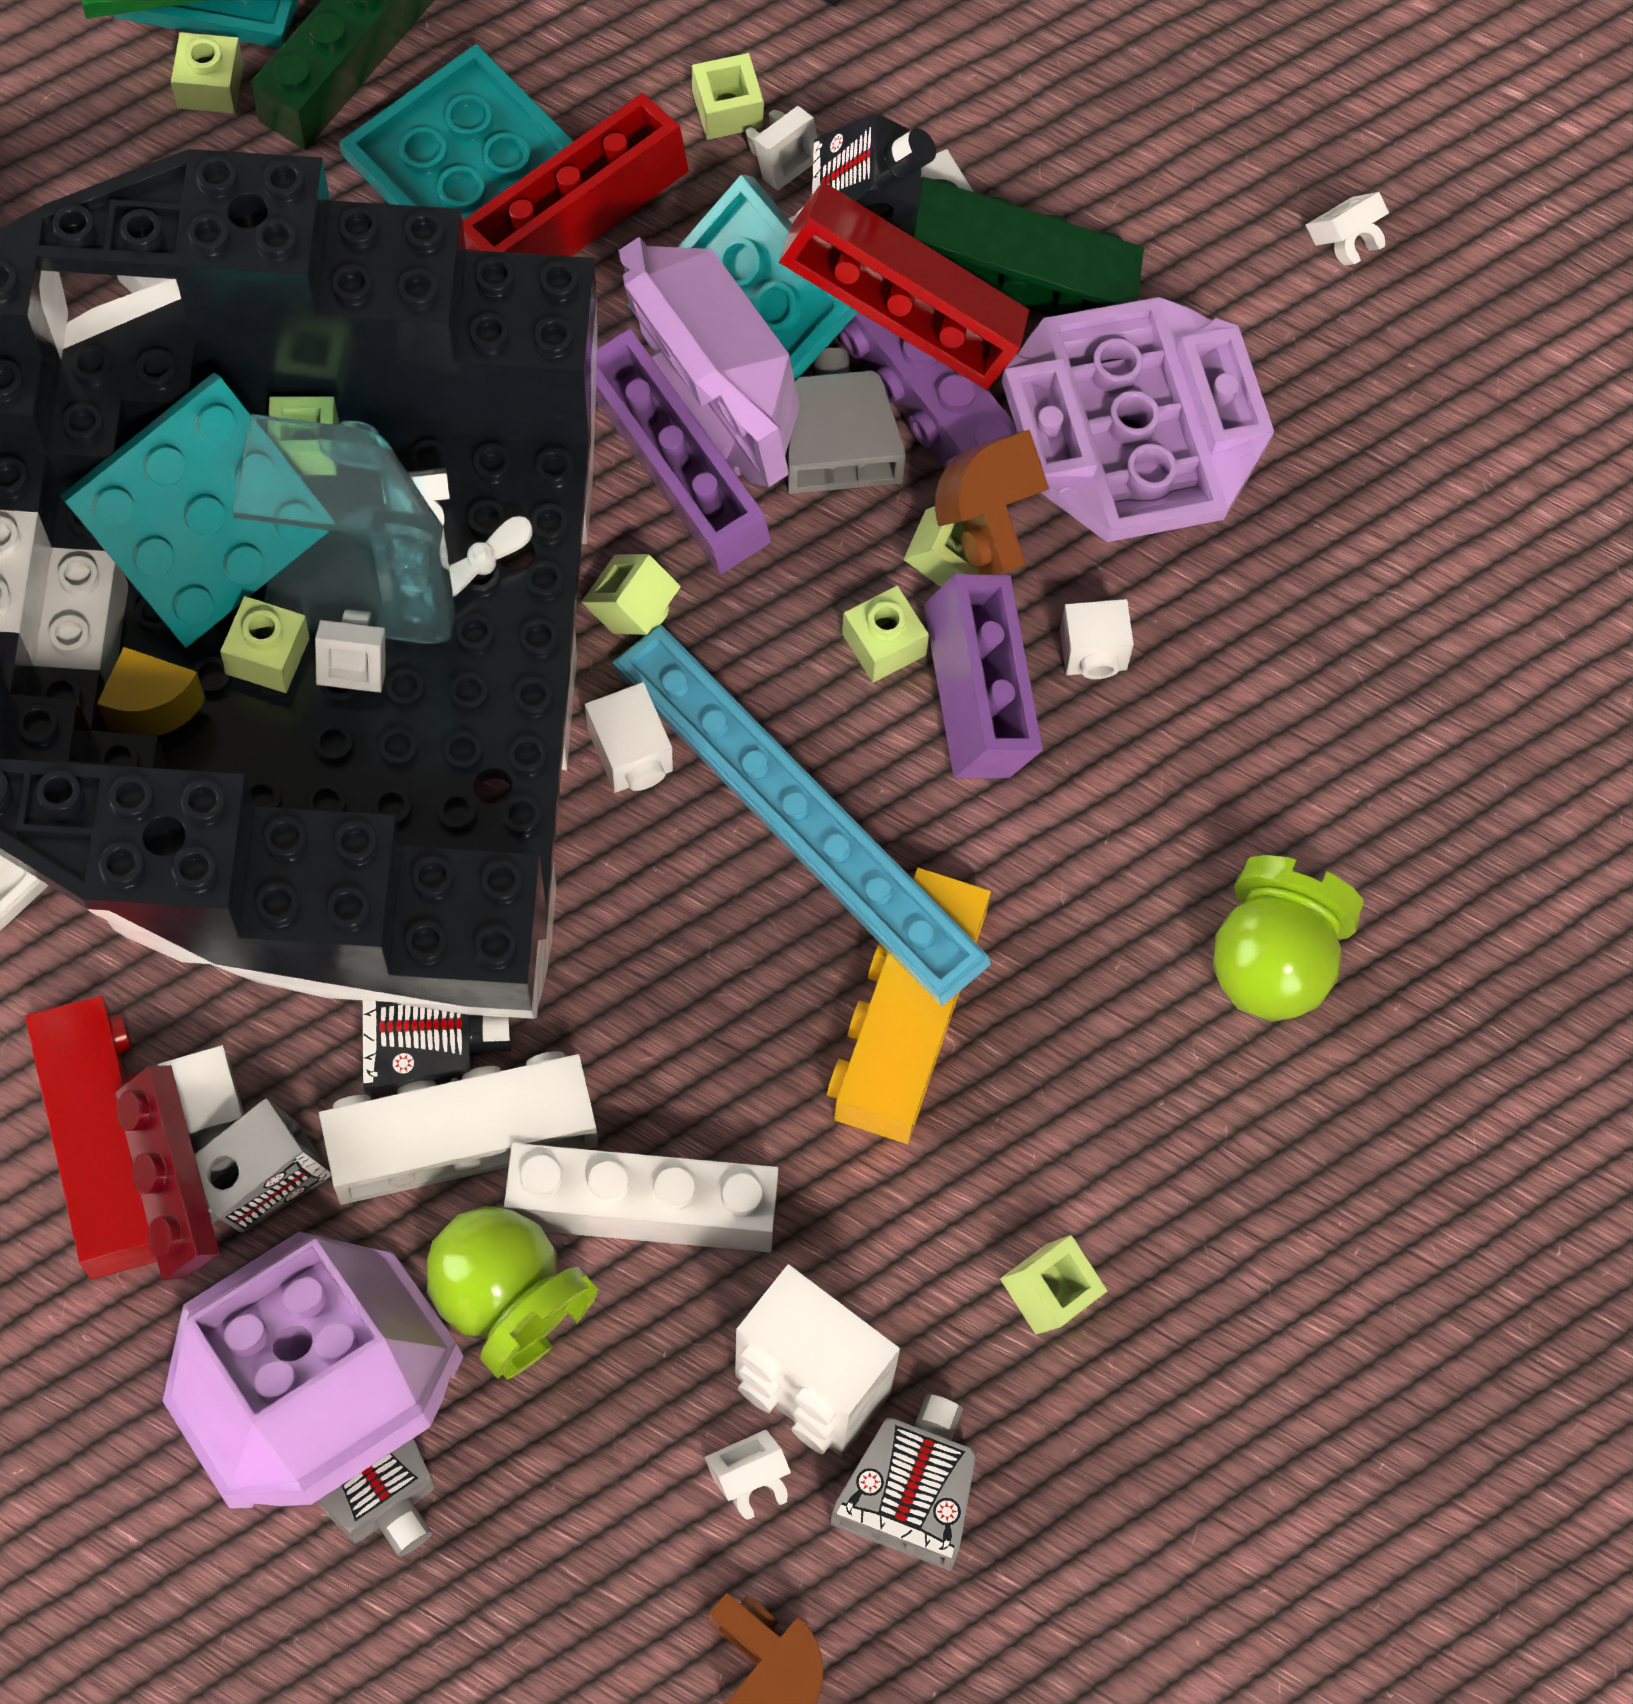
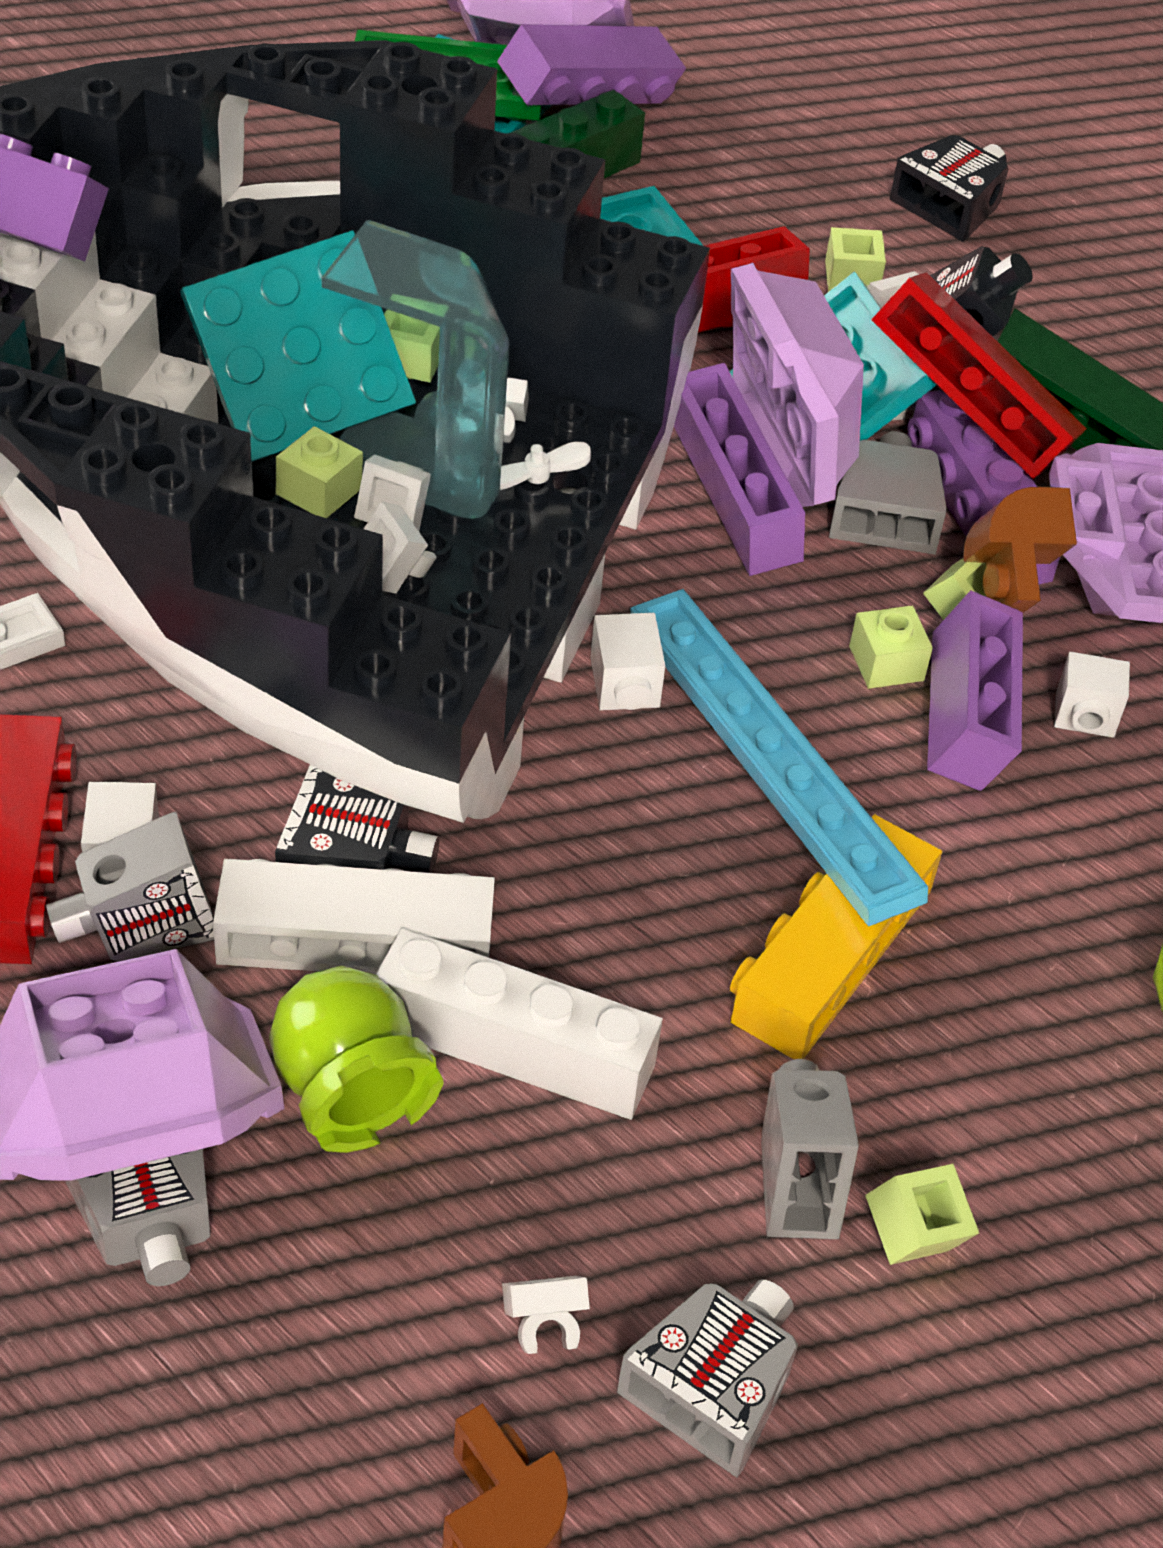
camera: 15 degrees right, 20 degrees down
dark red plate [115,1065,220,1280] -> none
yellowish green plate [582,554,681,635] -> none
white brick [735,1264,900,1458] -> none
none -> white tile [364,501,437,593]
none -> light grey torso [761,1059,859,1240]

